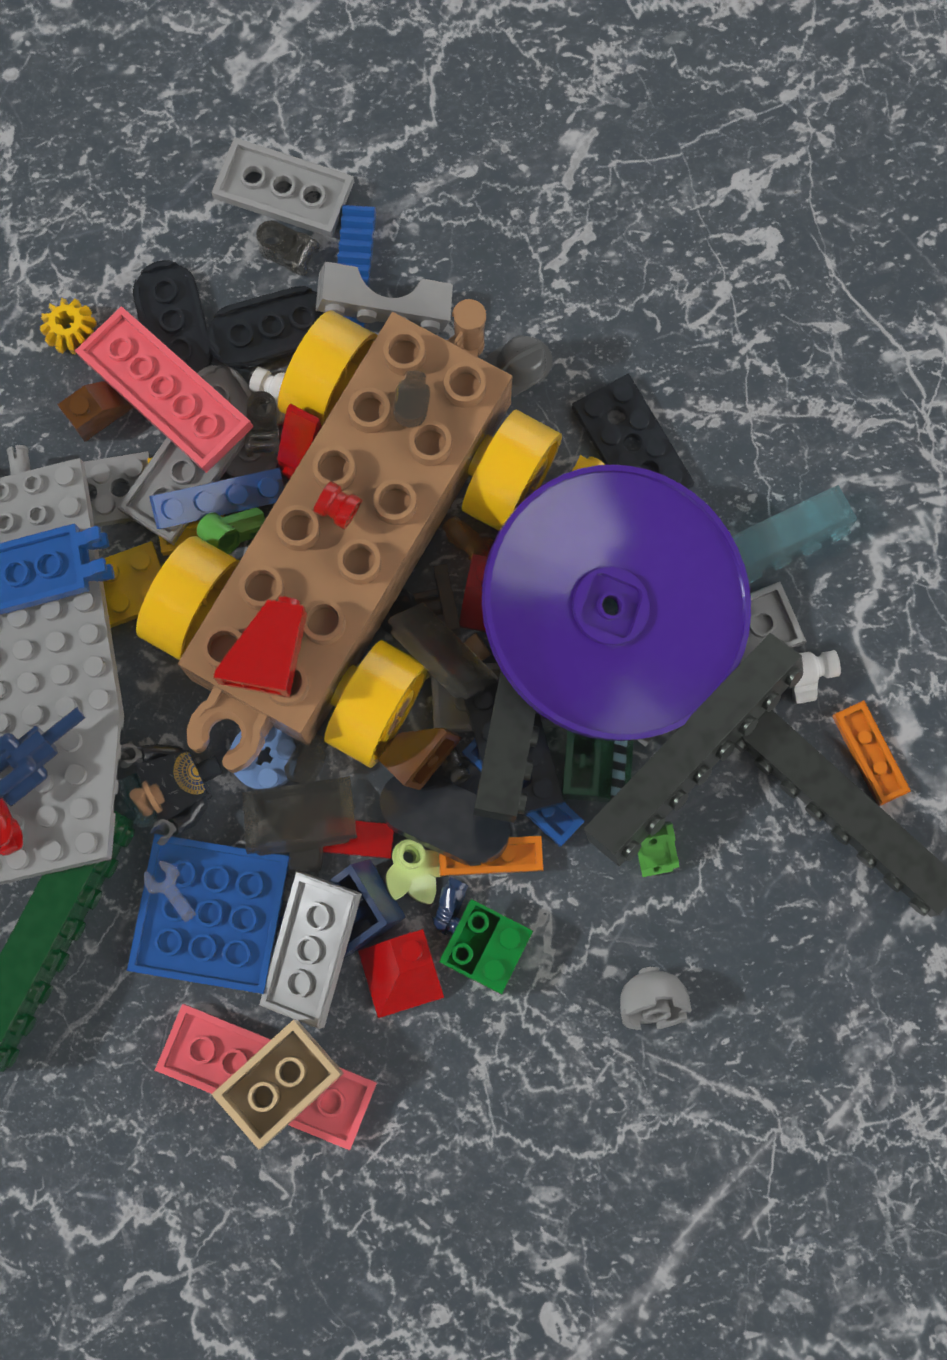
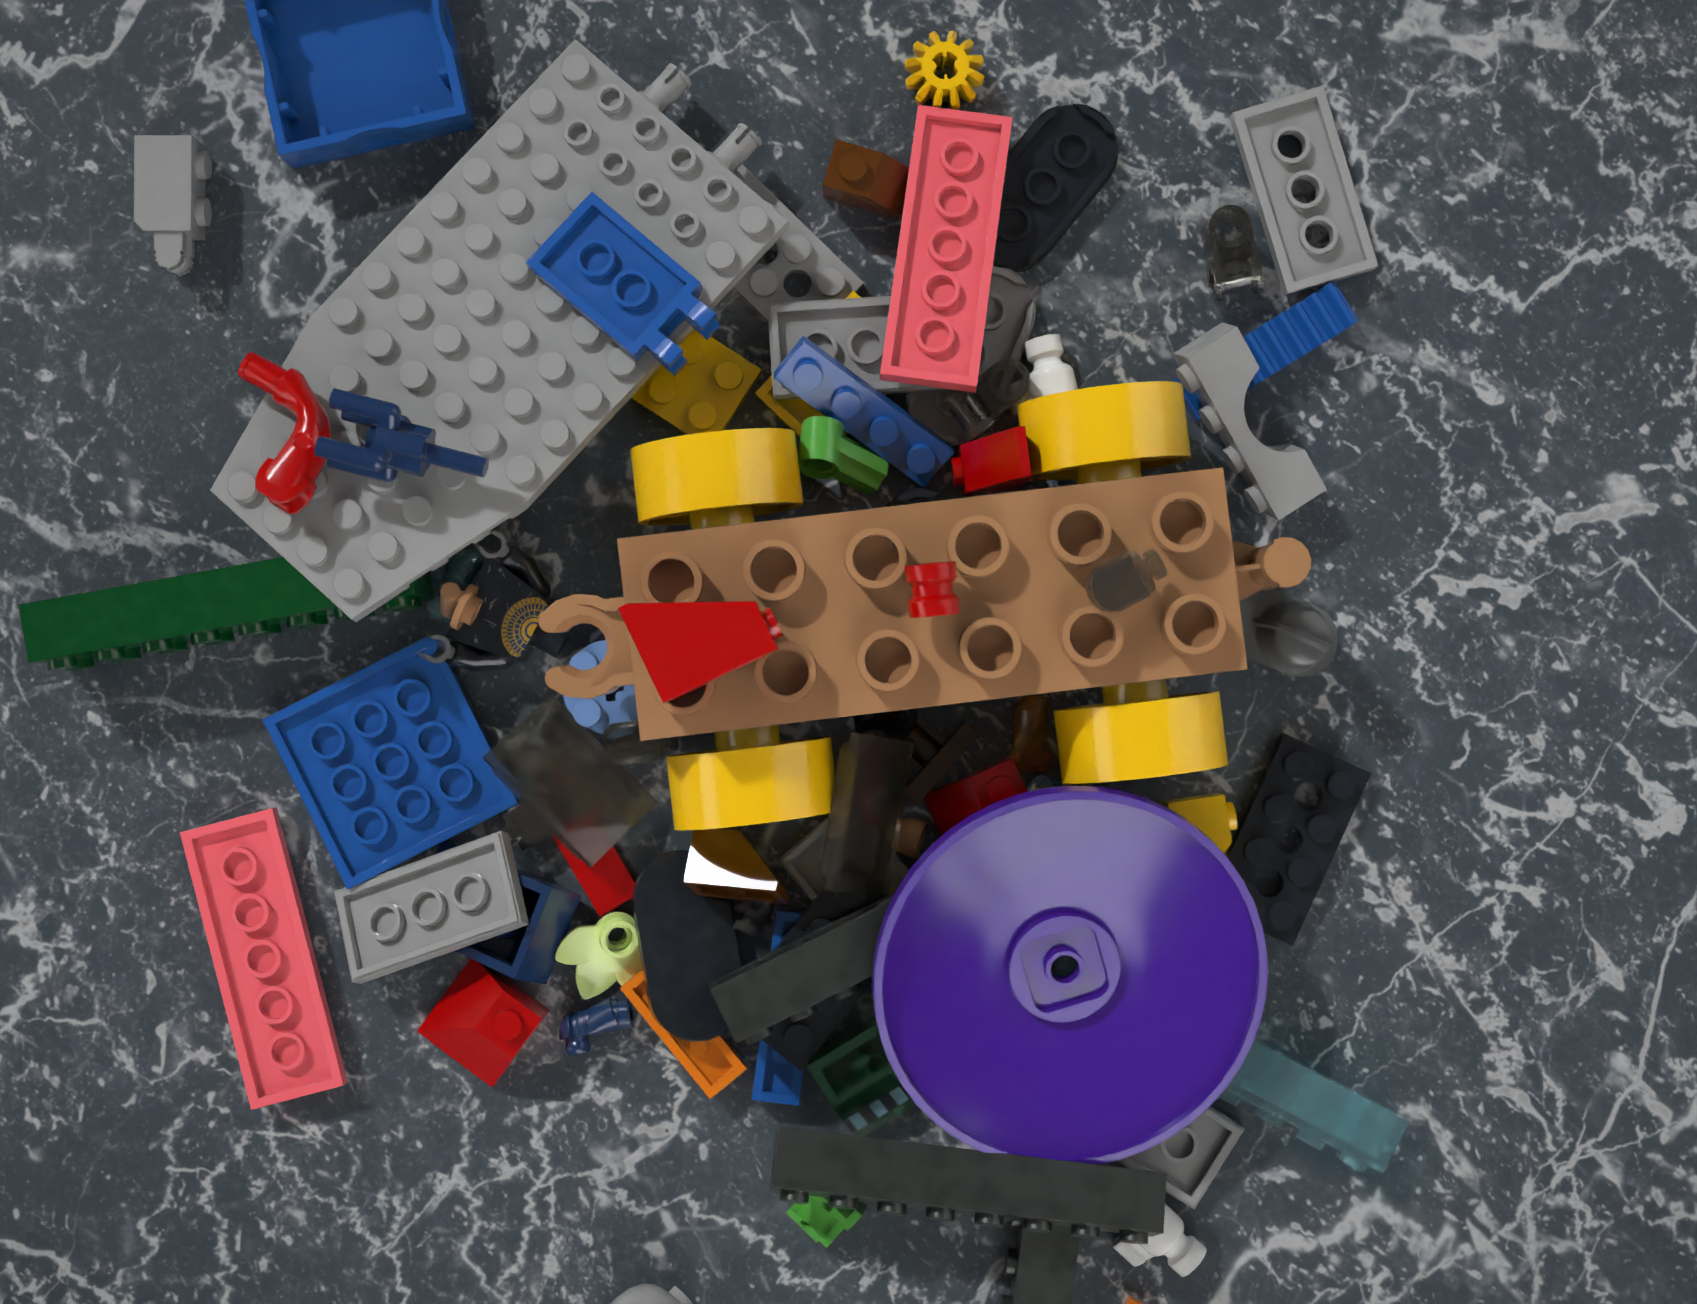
camera: 50 degrees right, 10 degrees up
clear bar [144,861,196,922] -> none
black tile [207,286,325,369] -> none
tan brick [211,1020,344,1150] -> none
green slope [439,899,533,995] -> none

